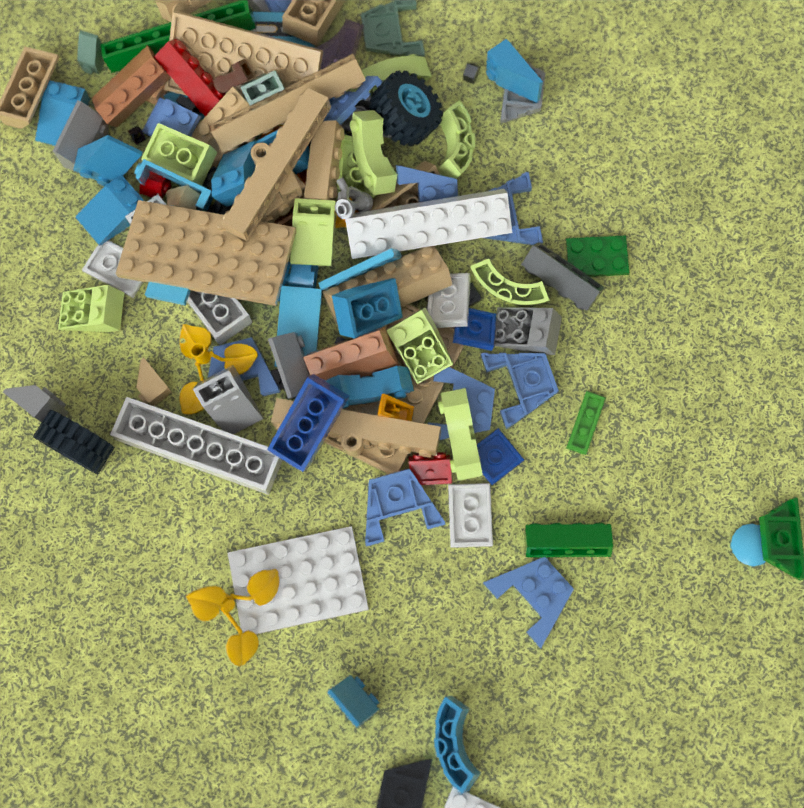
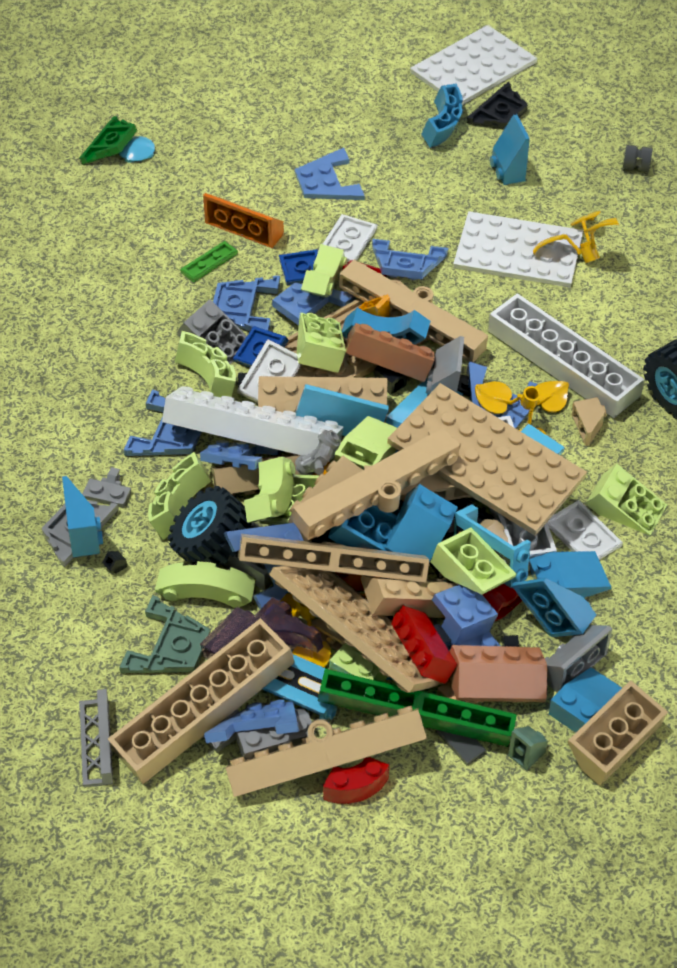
camera: 160 degrees left, 25 degrees down
light grey slope [193,365,264,434] -> none
reddish brown leg [214,59,254,93] -> none
sand green slope [240,70,285,105] -> none
blue brick [267,374,350,472] -> none
dark azure slope [332,278,403,339] -> none
dark grey brick [521,242,605,311] -> none
green brick [524,522,614,557] -> none
green plate [566,235,629,277] -> none
none -> light grey hinge [82,467,131,508]
none -> orange slope [203,193,284,248]
none -> dark grey wheel [623,144,653,172]

